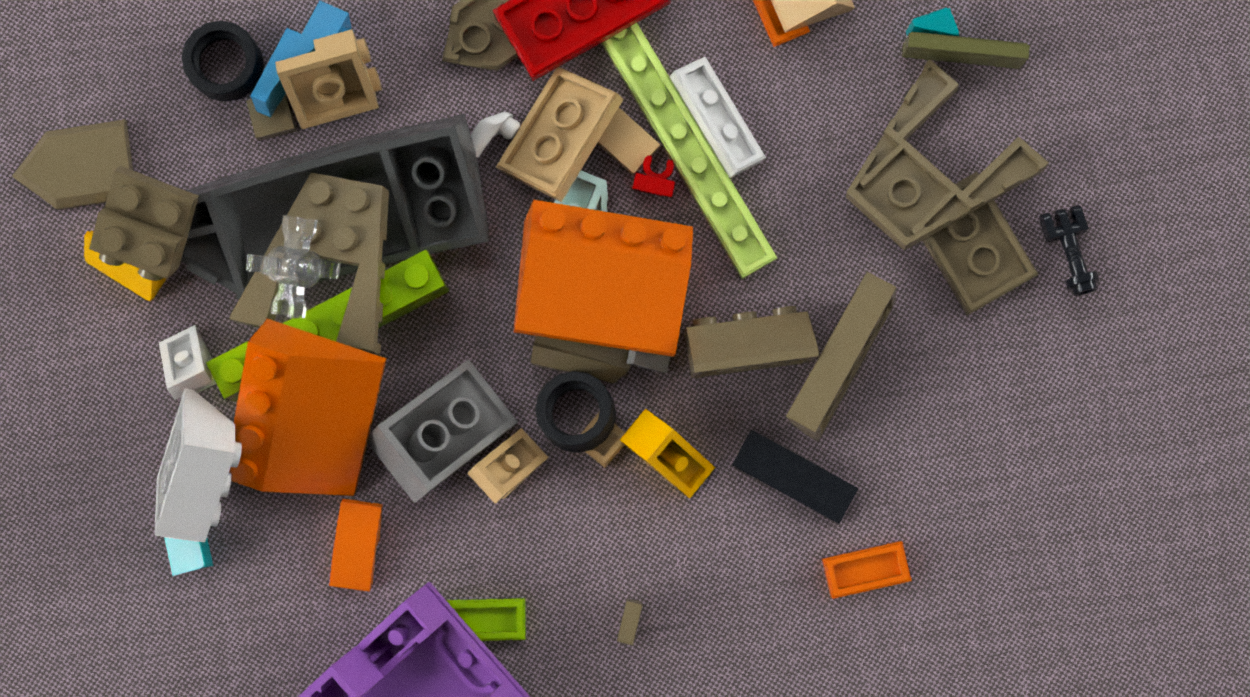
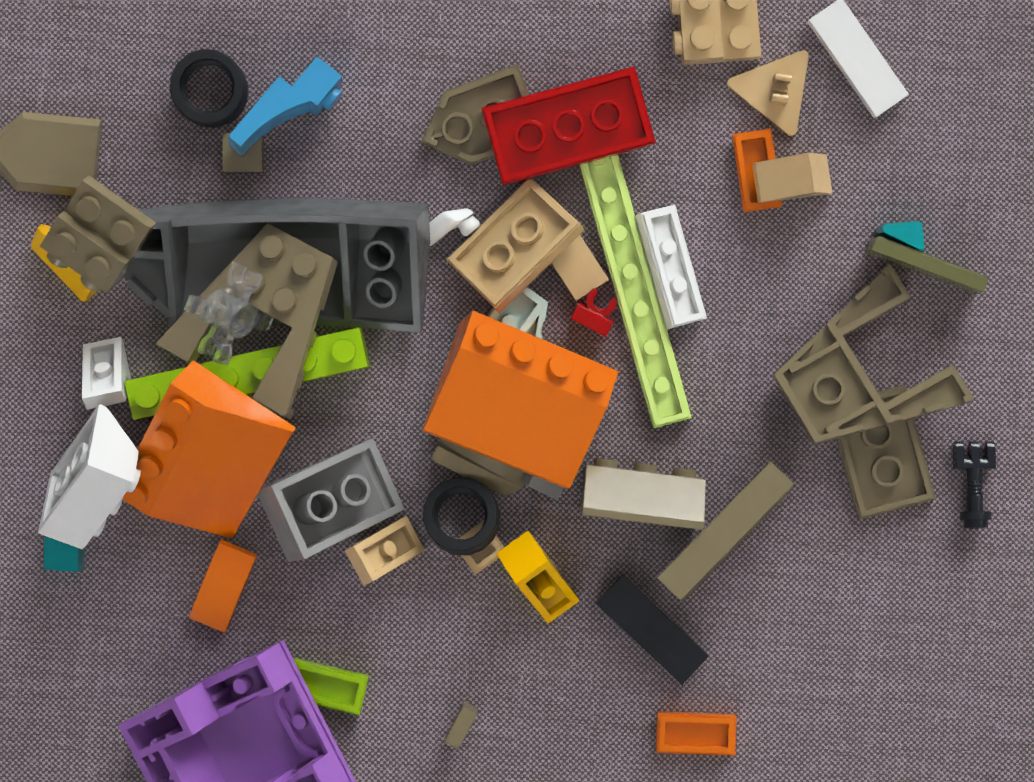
camera: 20 degrees right, 5 degrees up
tan plate [275,29,382,129] -> none

